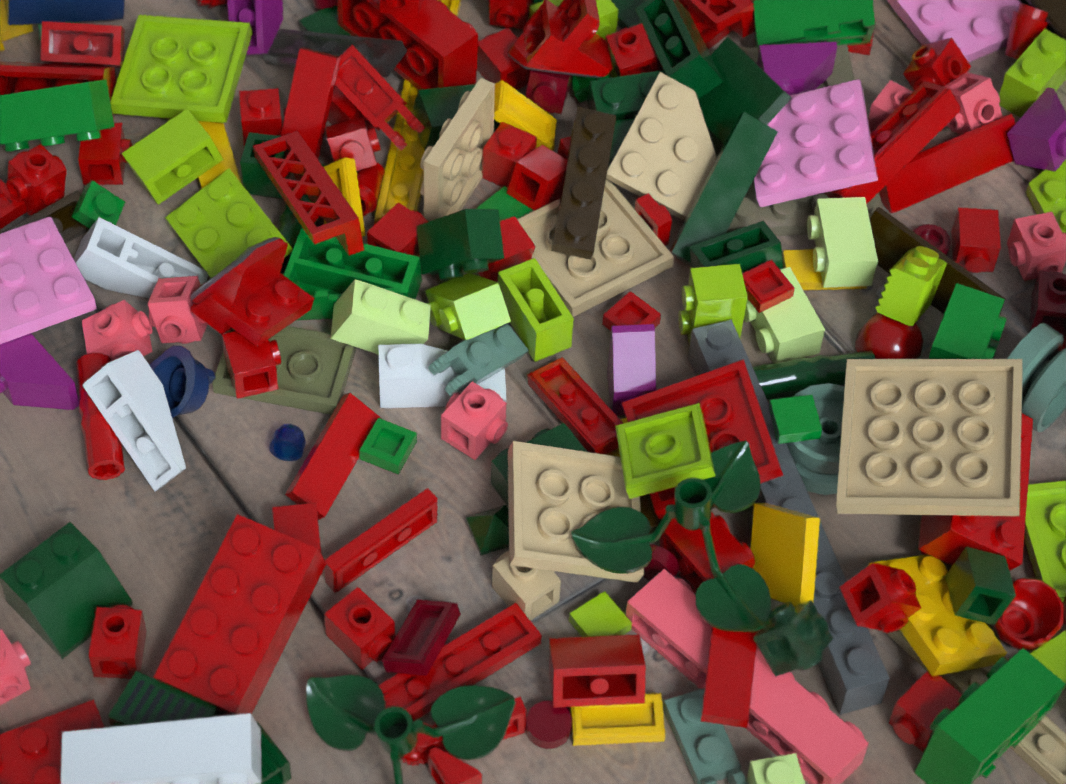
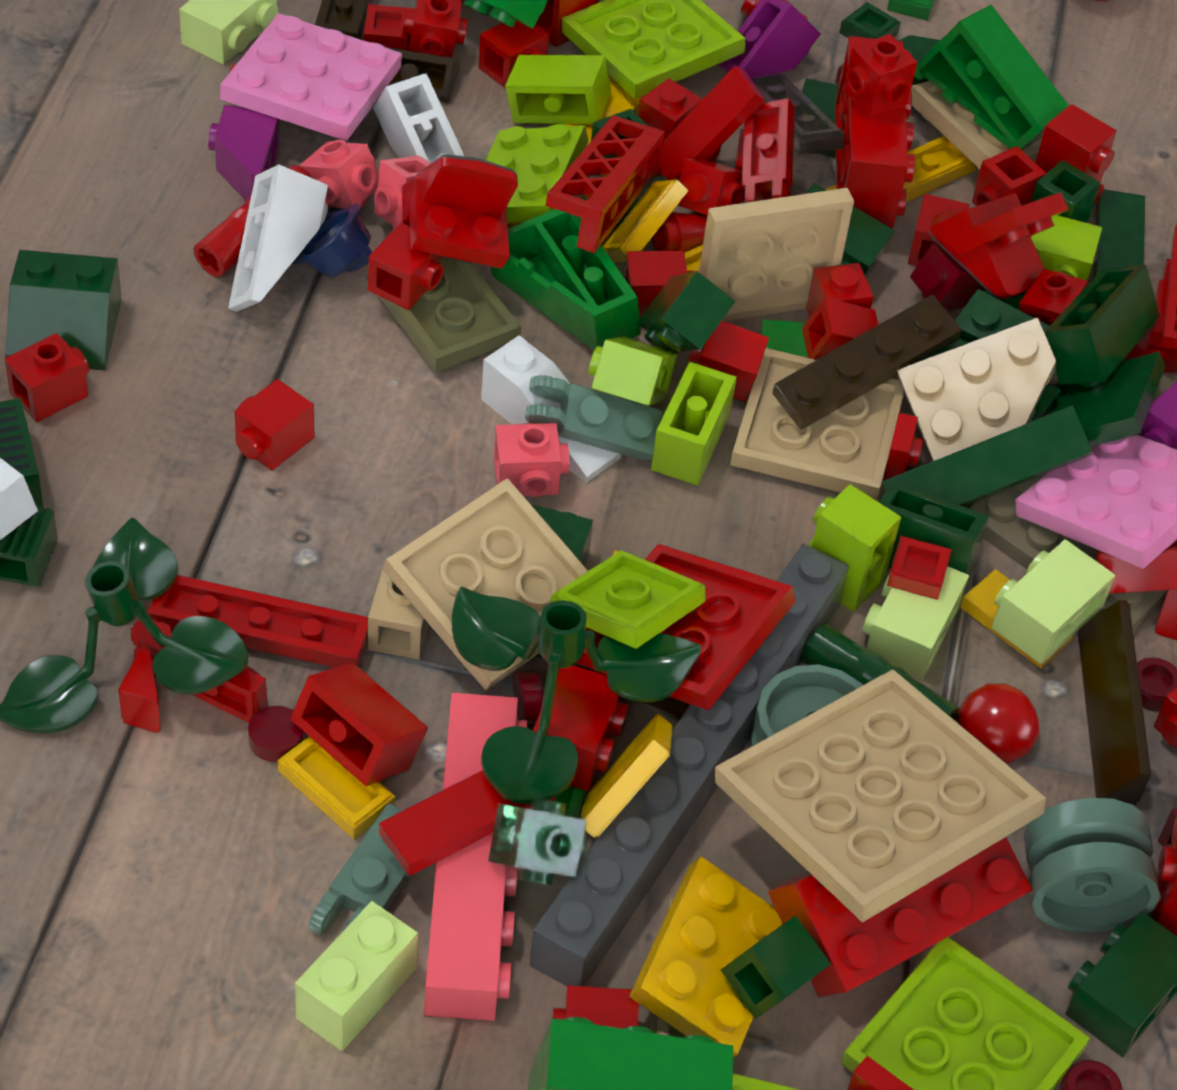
camera: 45 degrees right, 5 degrees down
green plate [72,180,125,229] -> none
red brick [154,514,326,716] -> none
clear blue hinge [269,423,306,461] -> none
red tile [285,393,382,520] -> none
red tile [324,488,438,593] -> none
red brick [324,587,395,670] -> none
yellowish green brick [331,279,431,355] -> none
green plate [359,418,417,475] -> none
dark red tile [382,599,461,676] -> none
yellow tile [494,80,557,150] -> none
red tile [527,357,624,455] -> none
lime tile [569,591,632,637] -> none
red plate [602,291,661,331] -> none
slope [607,324,656,416] -> none
green tile [768,395,822,444] -> none
red brick [839,563,922,633] -> none
lime brick [875,246,947,326] -> none
green brick [928,283,1007,359] -> none
red hair [991,578,1064,649] -> none

